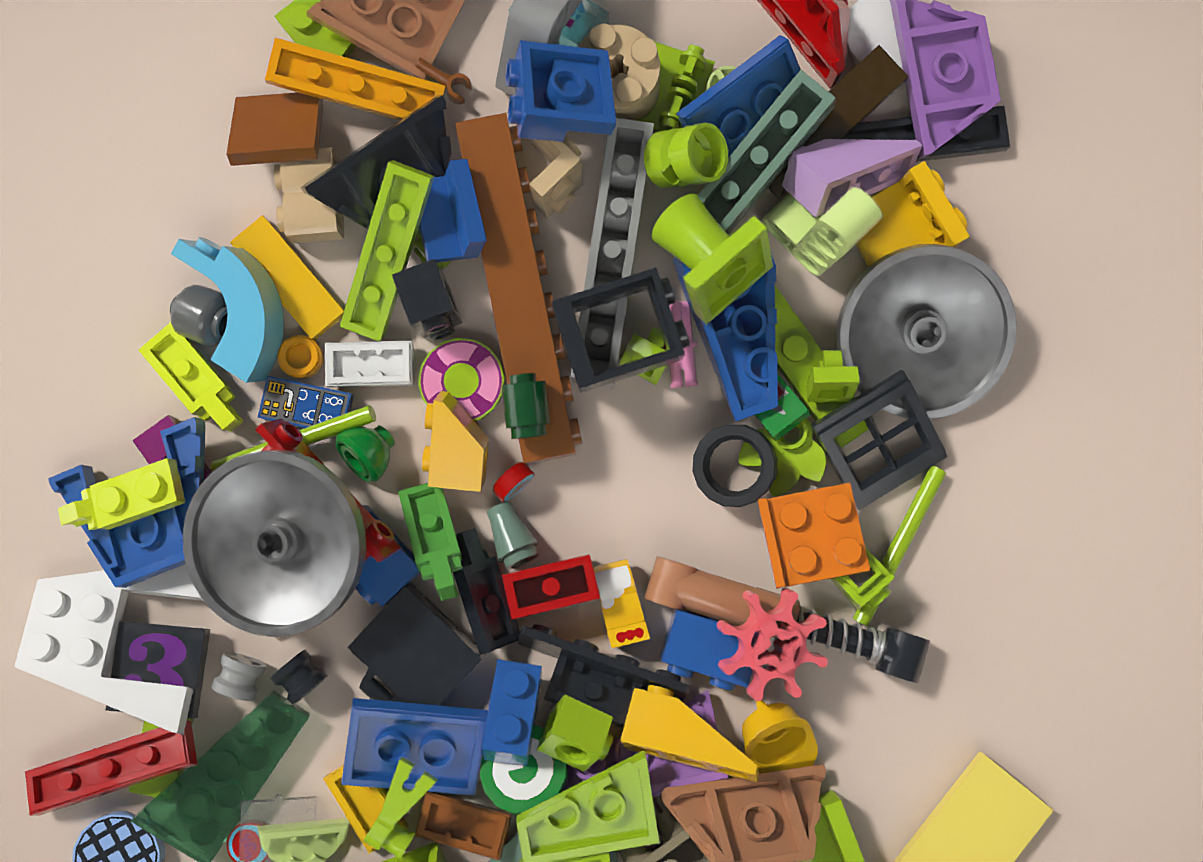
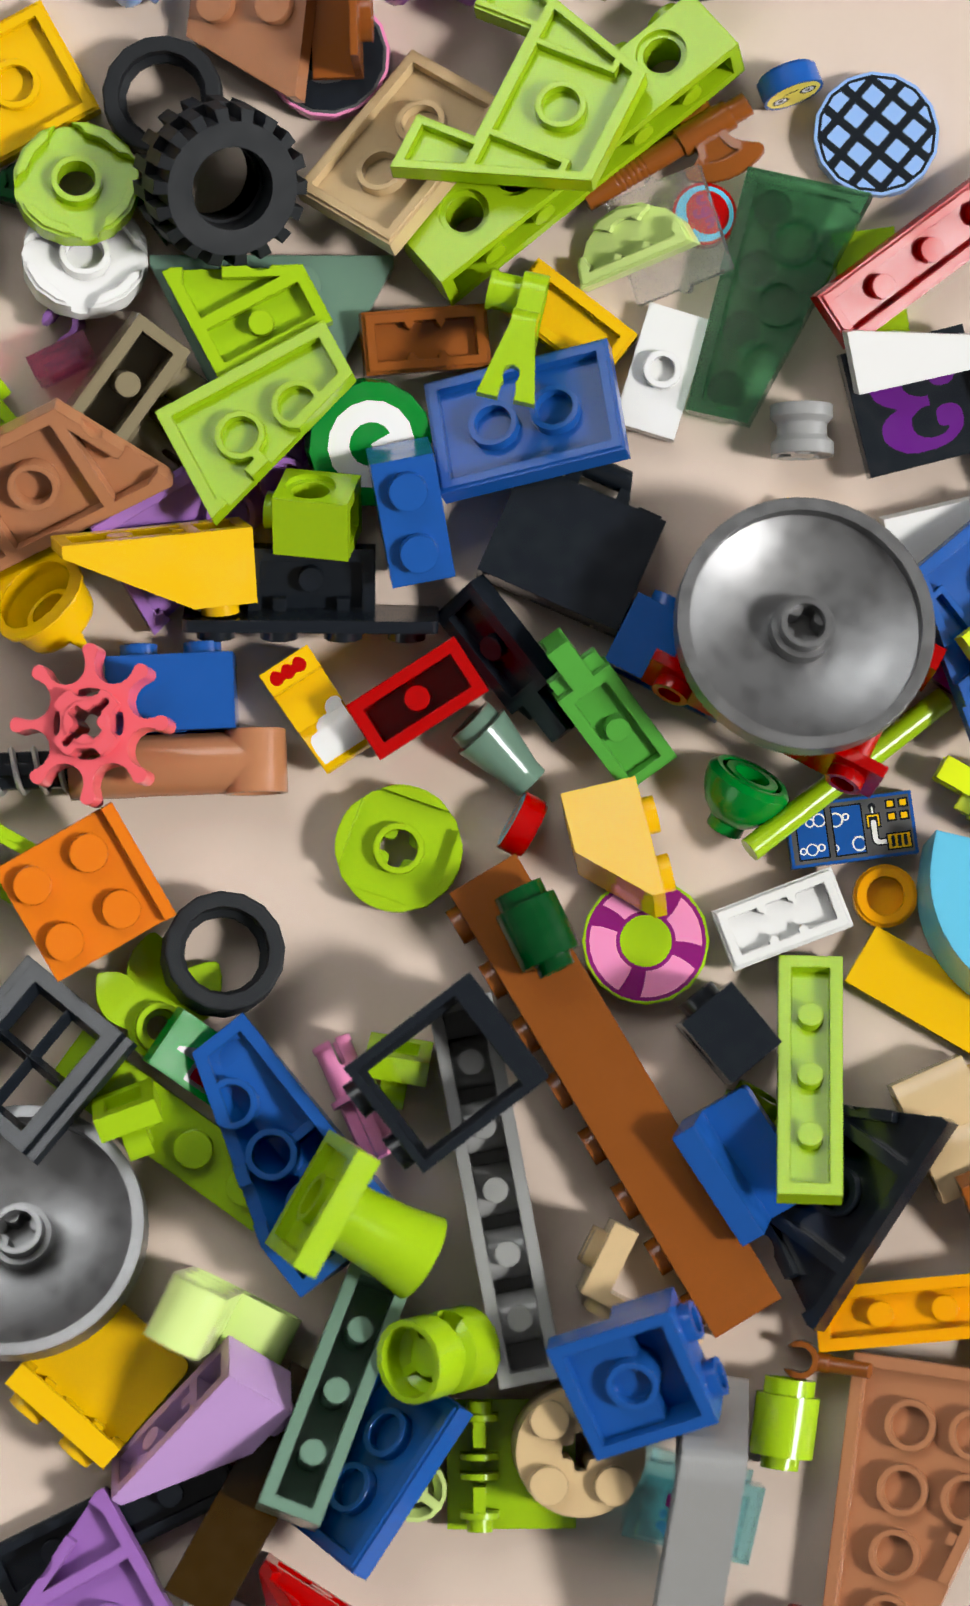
camera: 160 degrees right, 0 degrees up
black wheel [270,650,327,706] -> none
none -> lime plate [335,784,463,913]
none -> white plate [620,302,711,443]
none -> lime brick [749,1375,820,1472]

